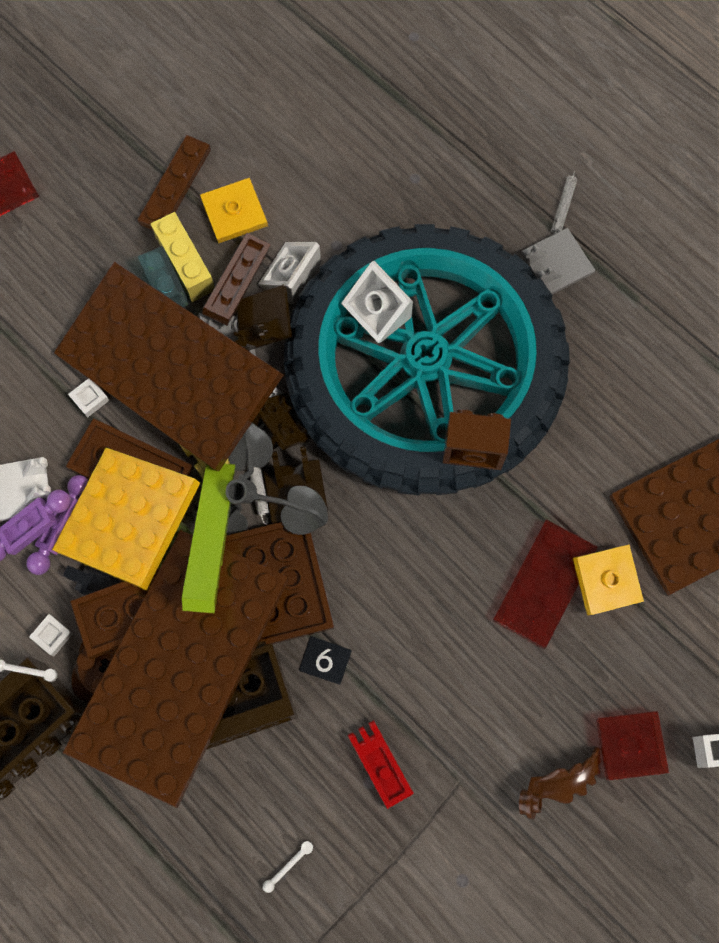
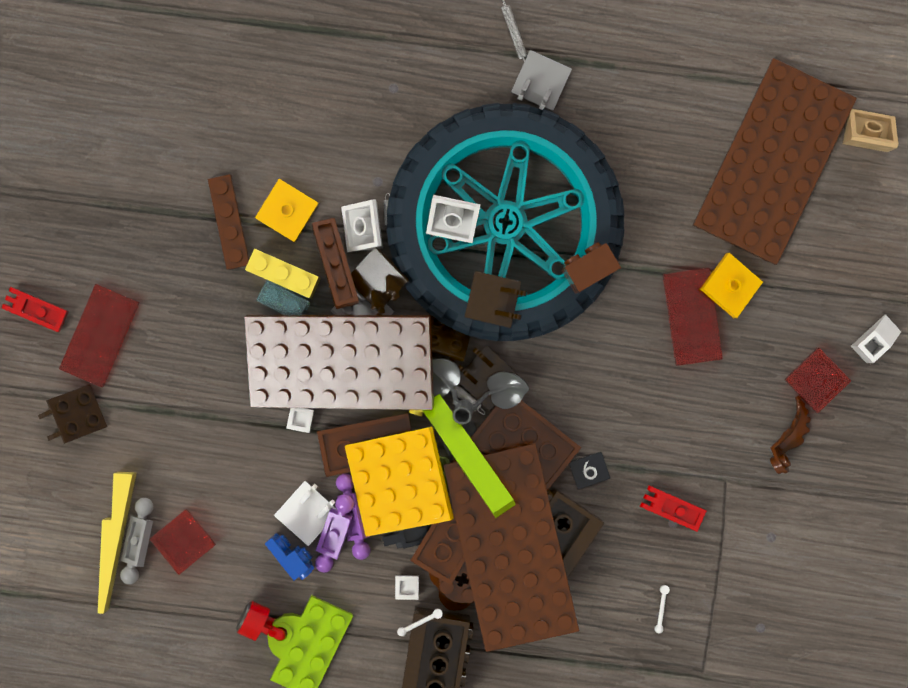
camera: 40 degrees left, 15 degrees up
none -> dark brown plate [465,271,527,328]

